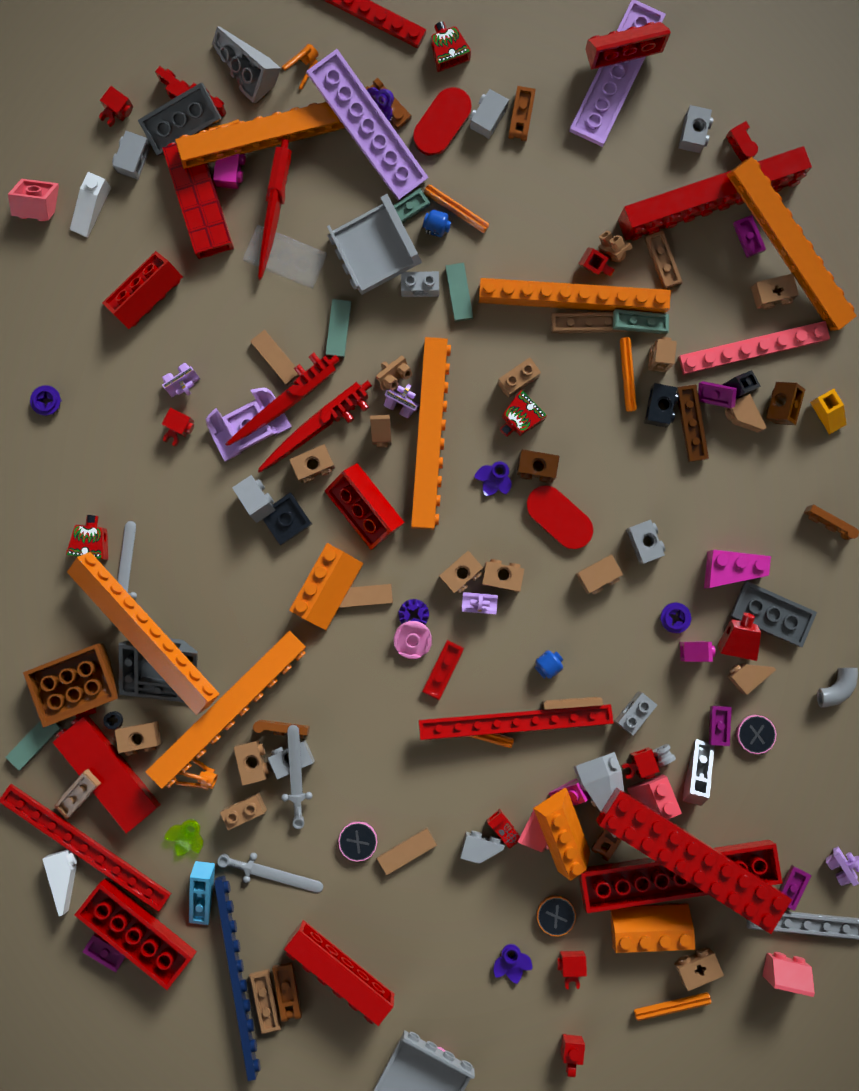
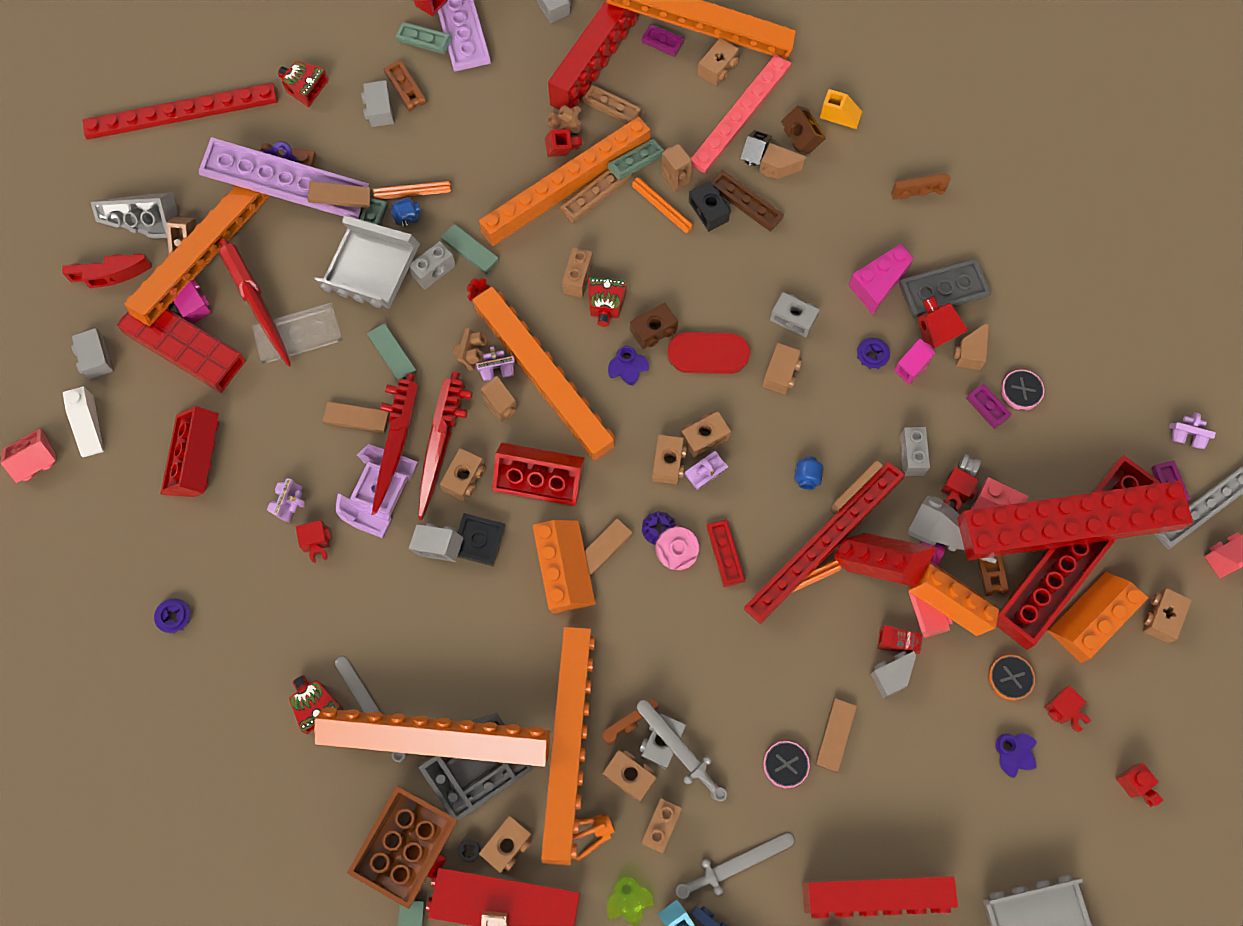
camera: 35 degrees left, 15 degrees down
red brick [99,86,133,127] -> none
dark grey plate [138,83,222,156] -> none
orange plant [282,44,319,90] -> none
red tile [414,87,472,156] -> none
orange axle [634,992,711,1021] -> none
light grey slope [683,740,714,806] -> none
magenta plate [698,381,737,408] -> none
light grey cylinder [817,668,858,708] -> none
none -> medium nougat slope [166,217,196,254]
none -> medium nougat tile [308,181,370,209]
none -> sand green tile [395,22,453,54]
none -> red plant [467,278,490,301]
none -> red slope [834,533,936,588]

